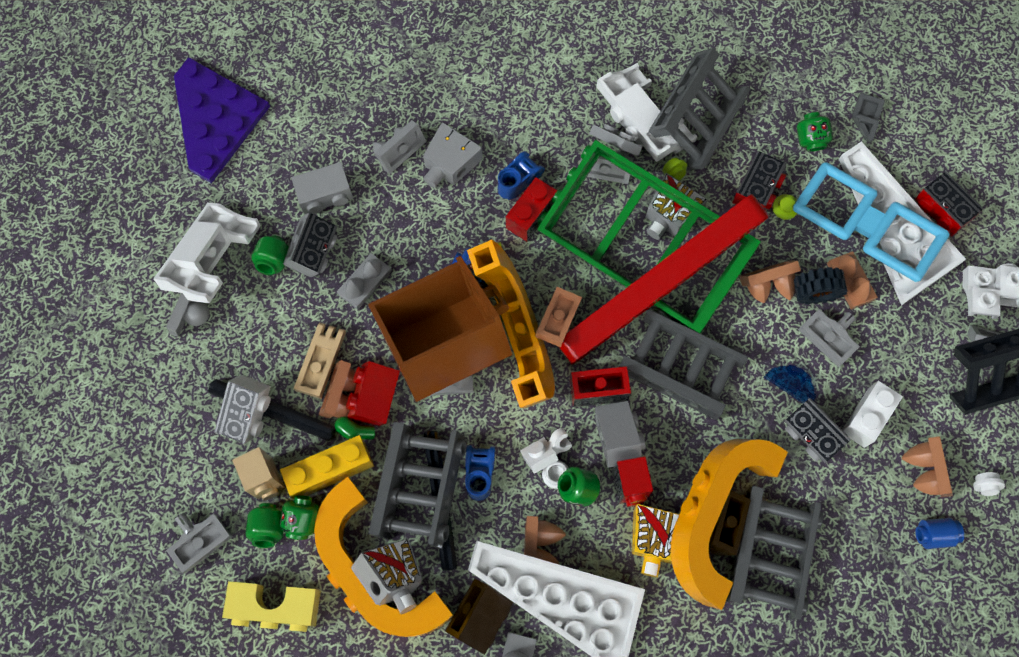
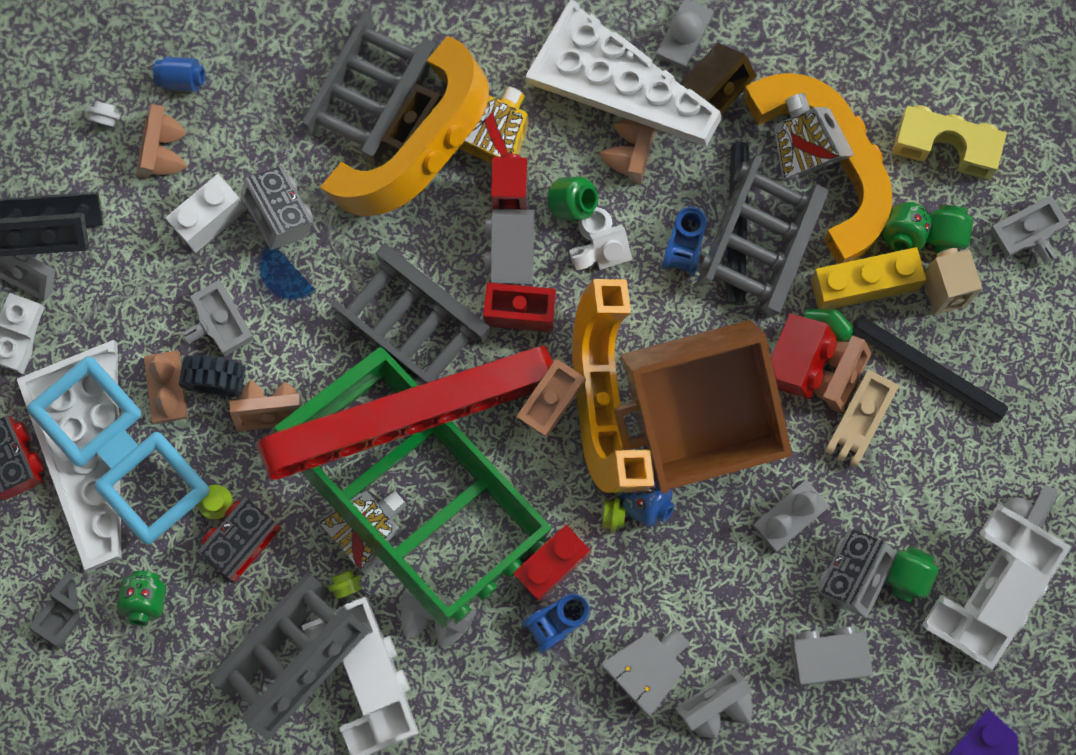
camera: 165 degrees left, 5 degrees up
brick [215,375,271,444] -> none
light grey plate [589,124,642,156] -> none

